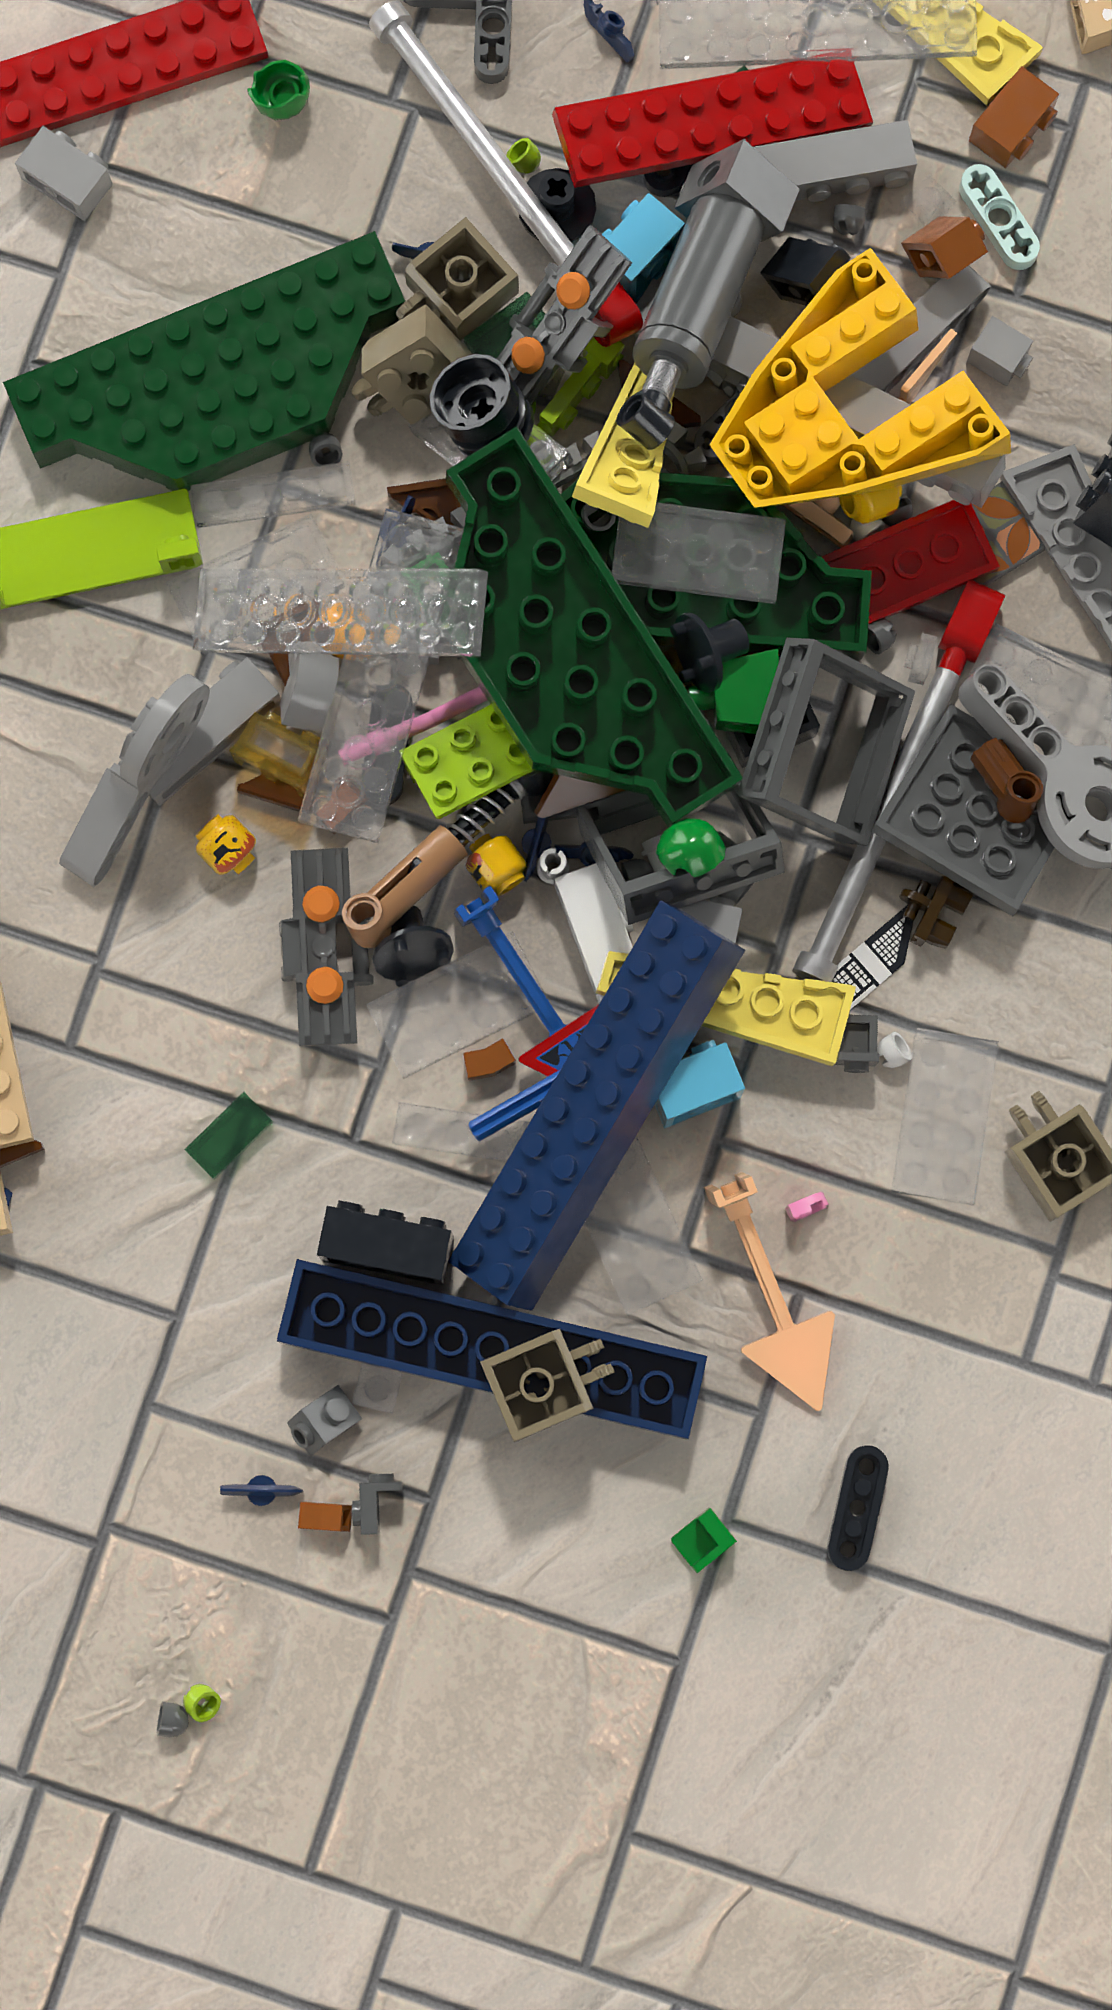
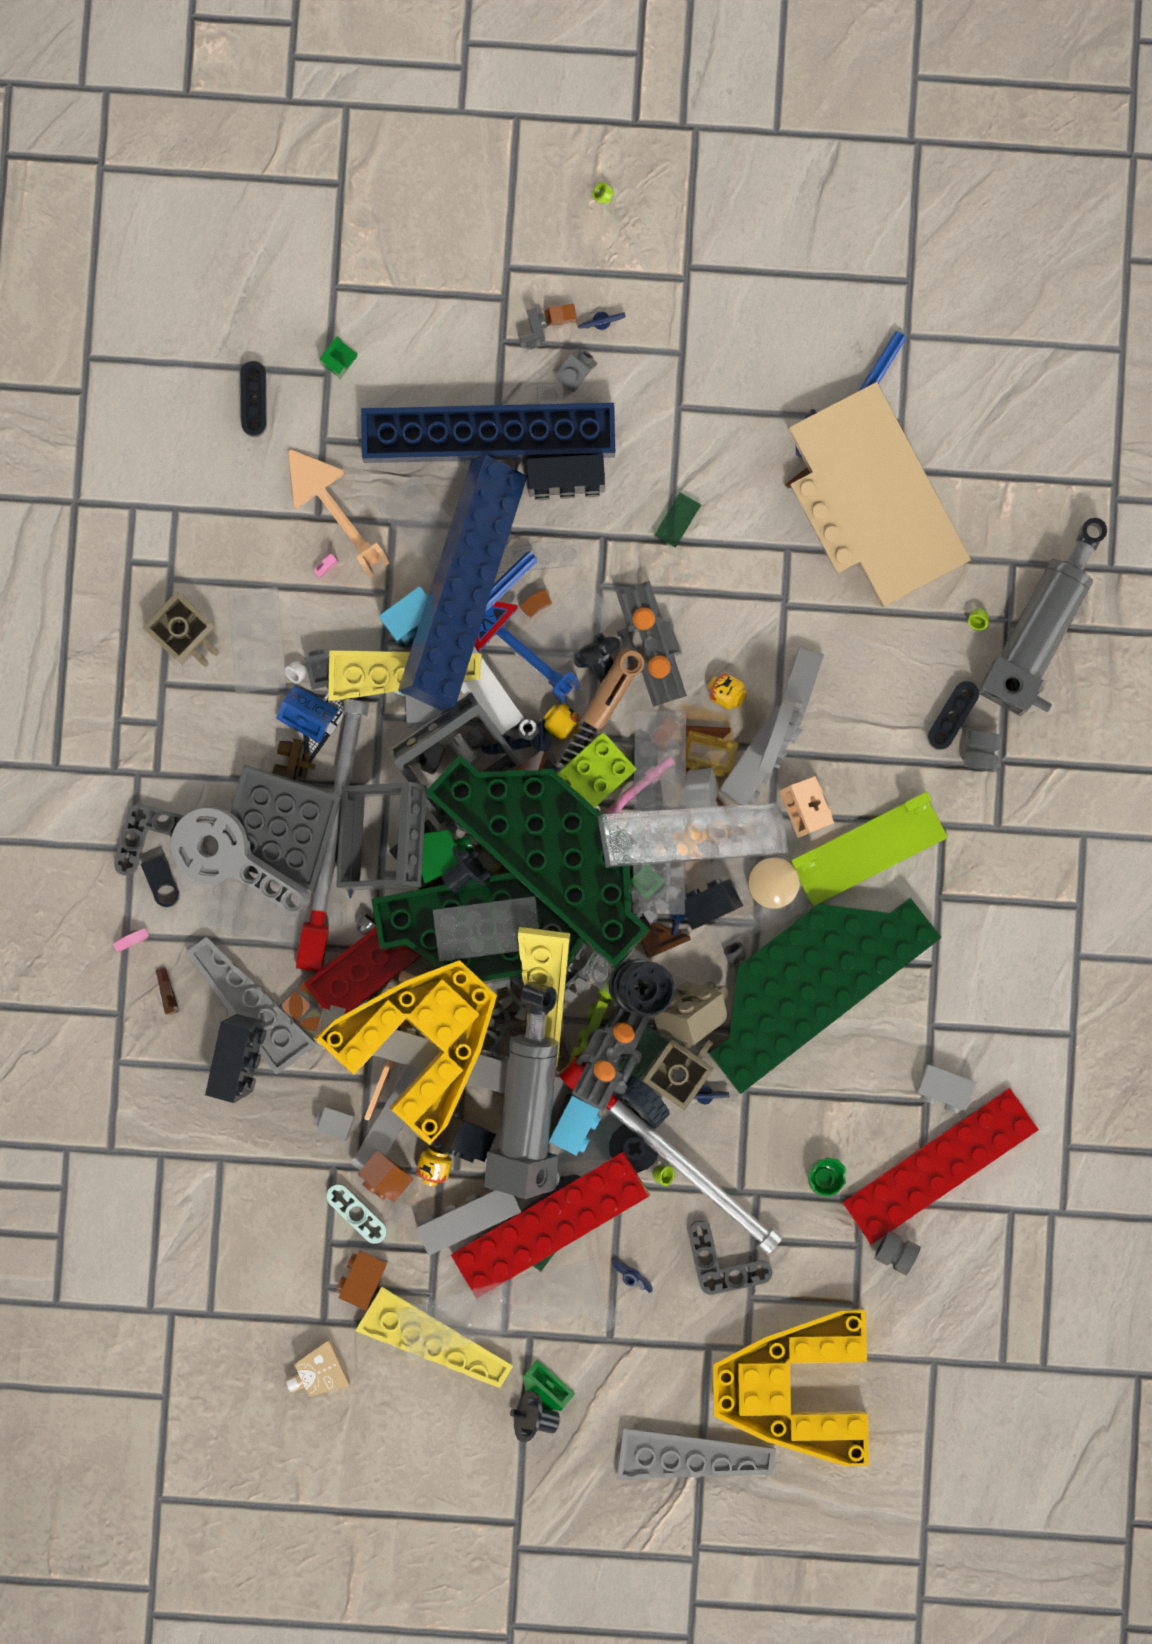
camera: 165 degrees right, 5 degrees up
dark grey hinge [156,1701,189,1738] -> none
dark tan hinge [480,1328,615,1443] -> none
green hair [656,818,726,877] -> none
dark grey hinge [833,204,866,235] -> none
reddish brown piece [970,738,1043,823] -> none
none -> blue panel [276,685,339,743]
none -> yellow head [416,1146,452,1186]
none -> black wheel [615,1075,670,1129]
none -> black brick [679,878,743,930]
none -> tan dish [749,858,799,909]
none -> light nougat brick [779,776,834,838]

